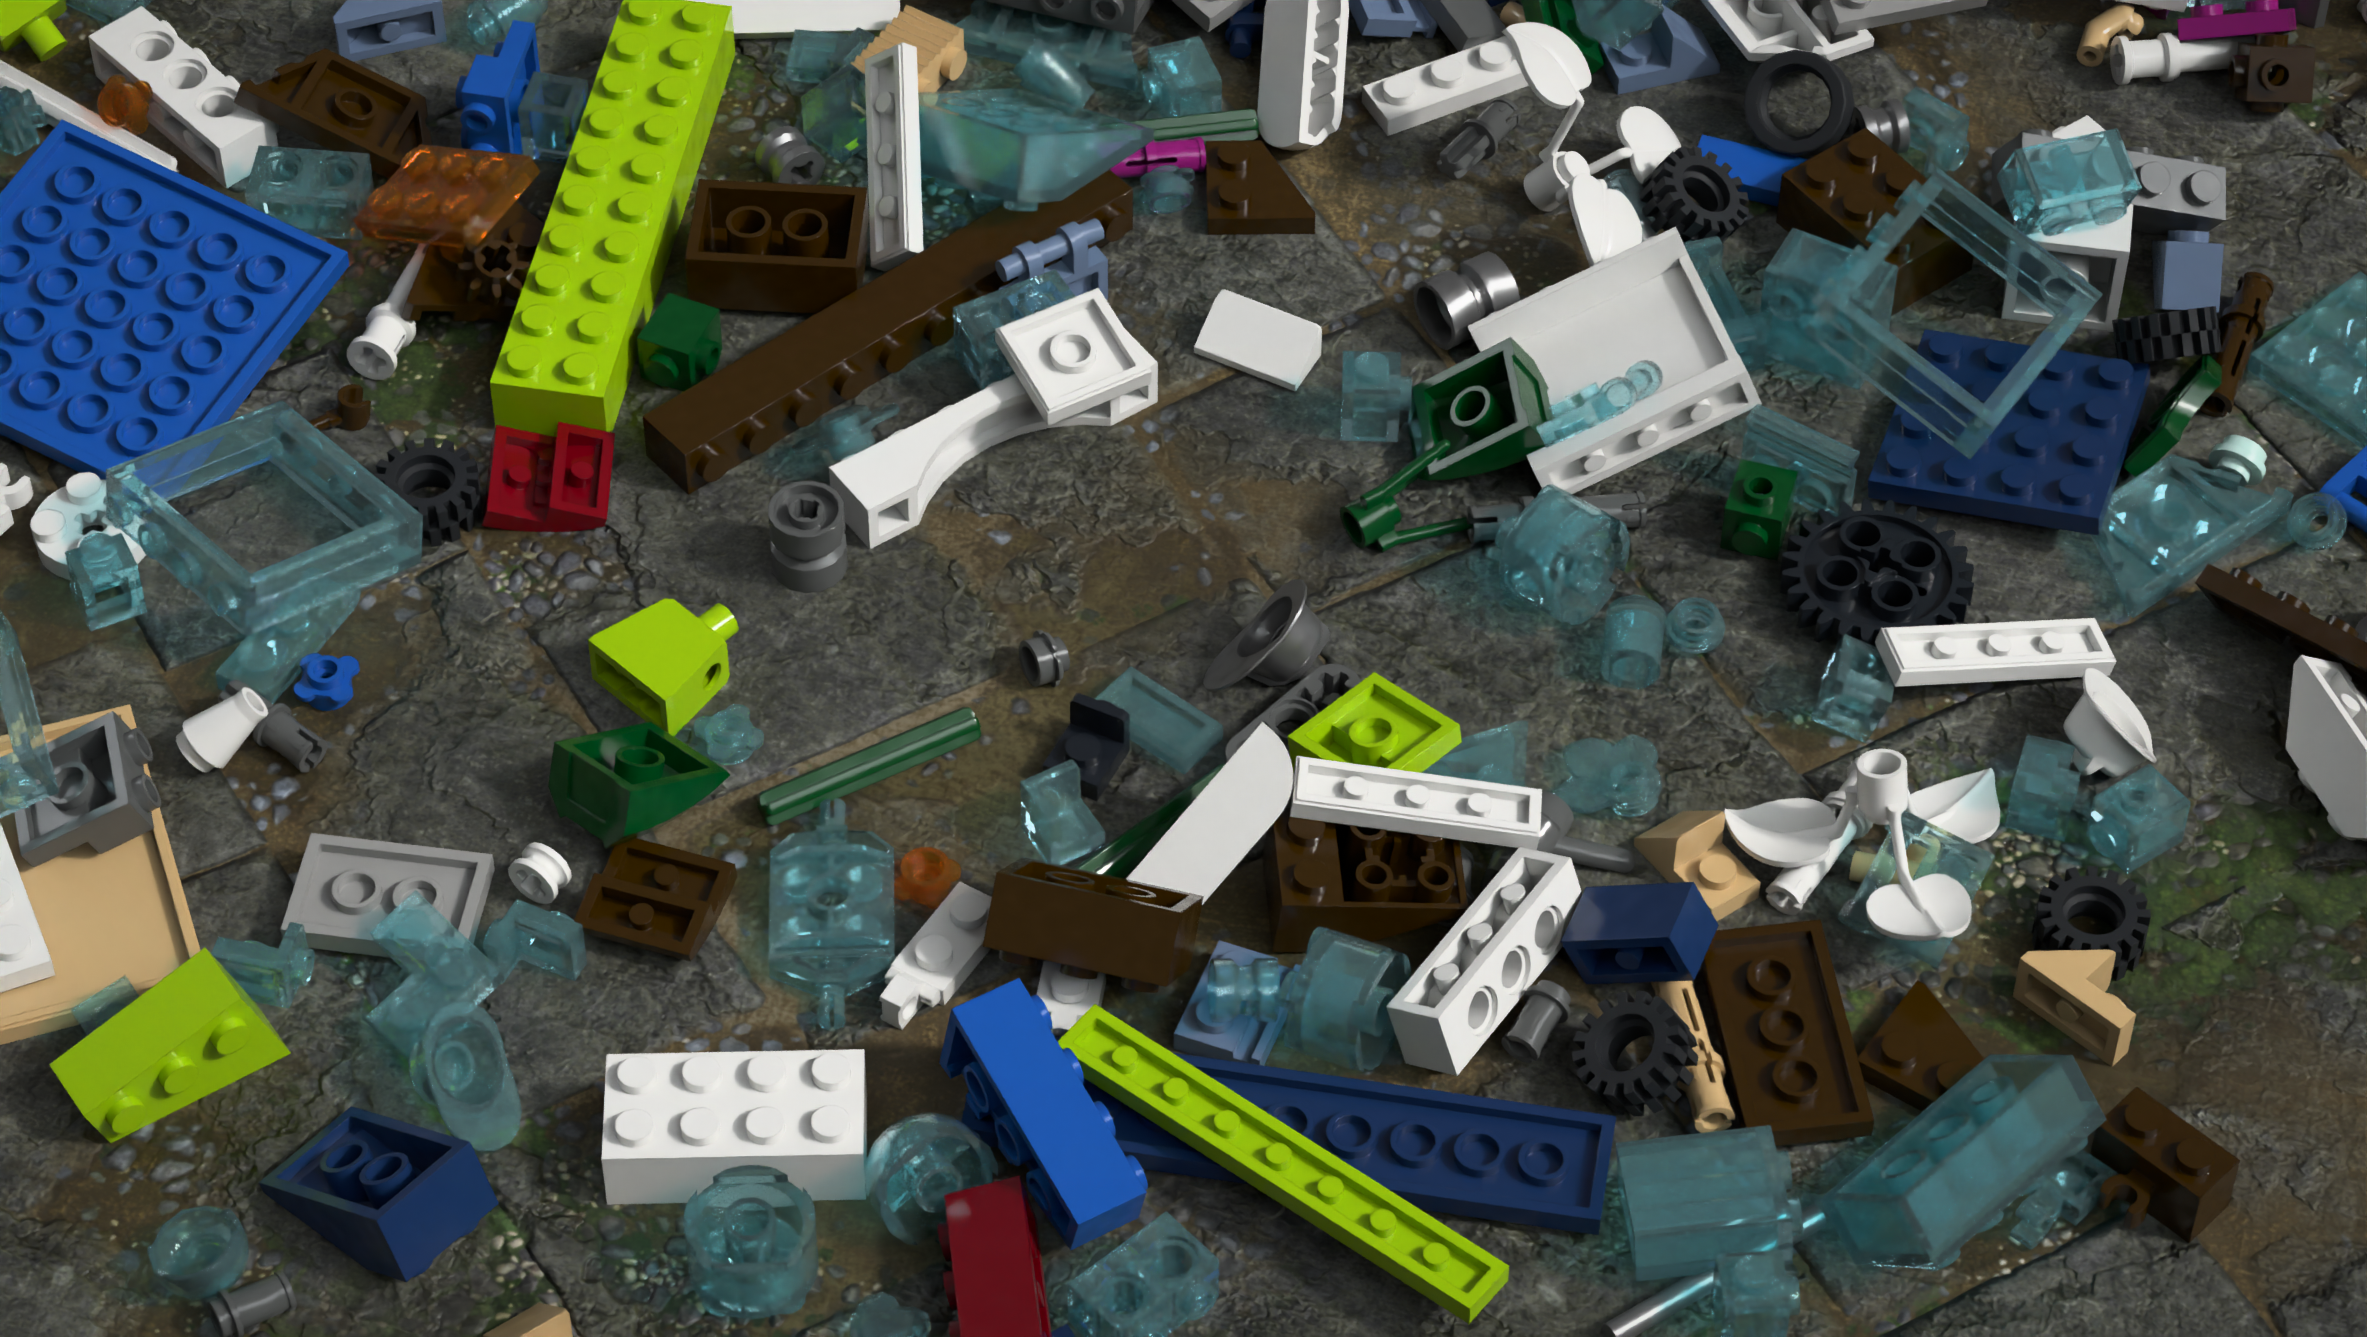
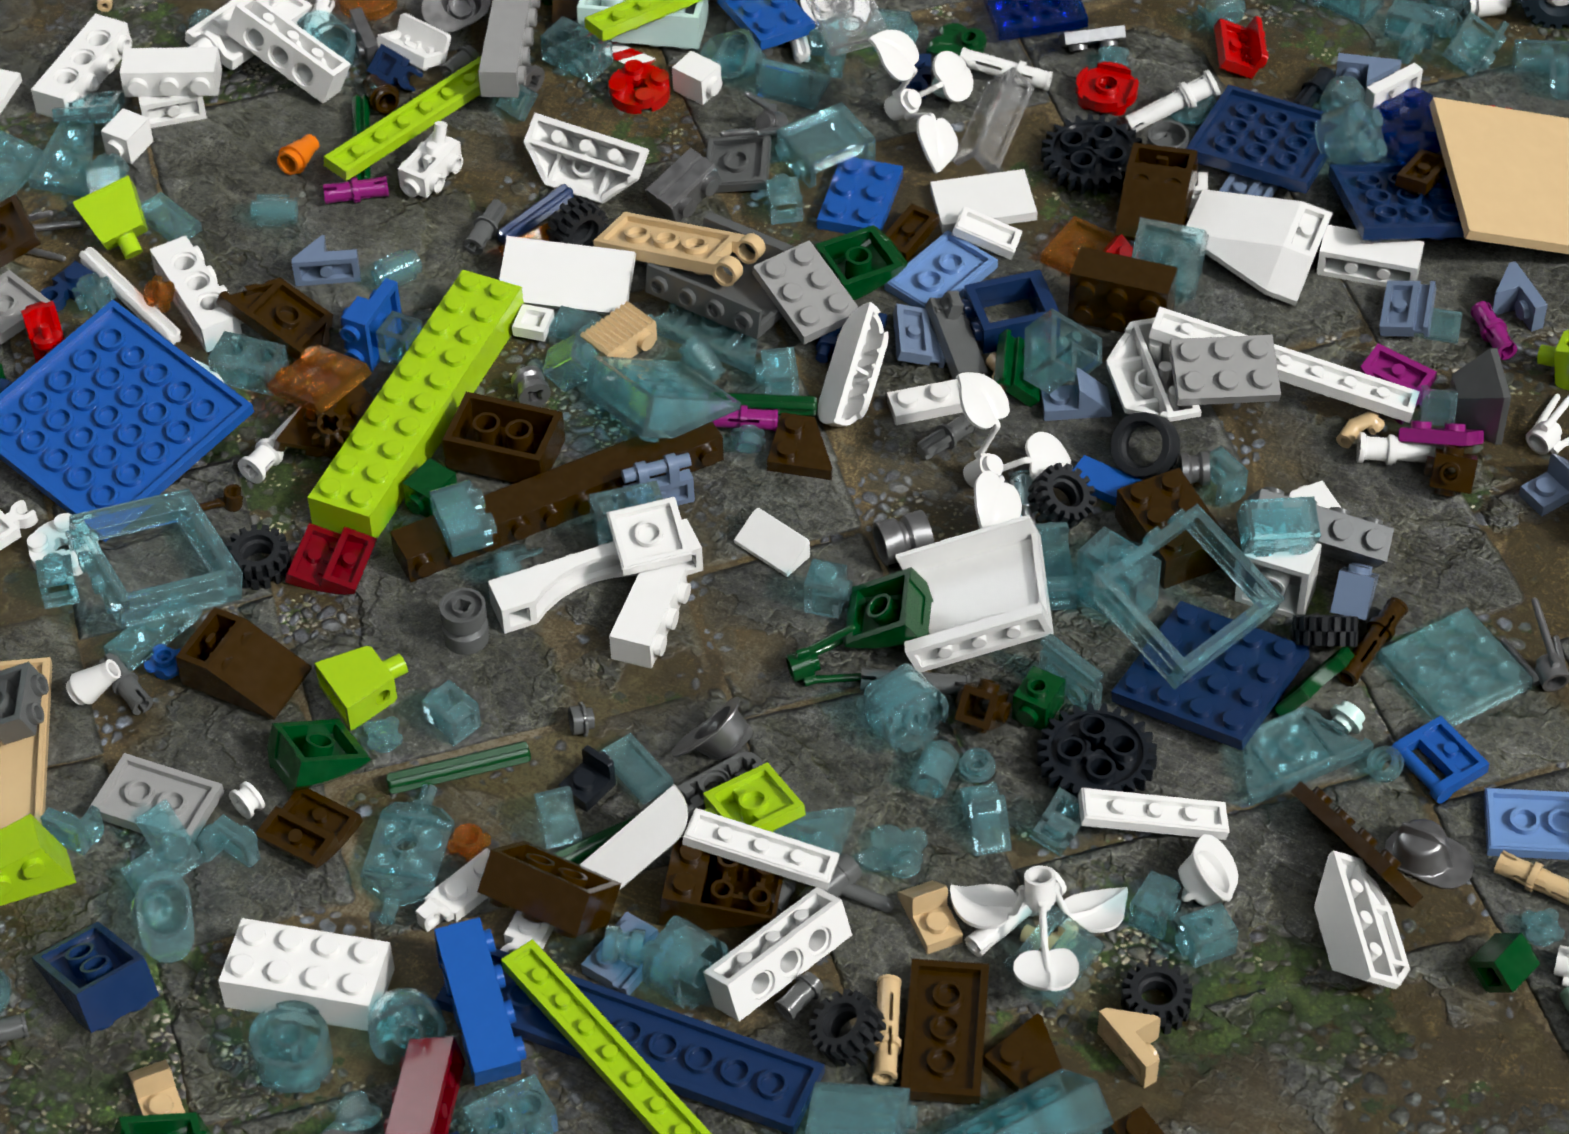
camera: 15 degrees right, 0 degrees up
white tile [865,42,924,271] -> none
clear light blue plate [1536,360,1663,448] -> none
dark blue brick [1560,882,1719,984] -> none
none -> dark brown slope [176,606,312,720]
none -> clear light blue brick [422,680,481,746]
none -> clear light blue brick [429,479,497,557]
none -> white plate [512,304,555,342]
none -> white brick [609,565,691,669]
none -> dark brown brick [954,678,1011,733]
none -> clear light blue slope [960,783,1012,856]

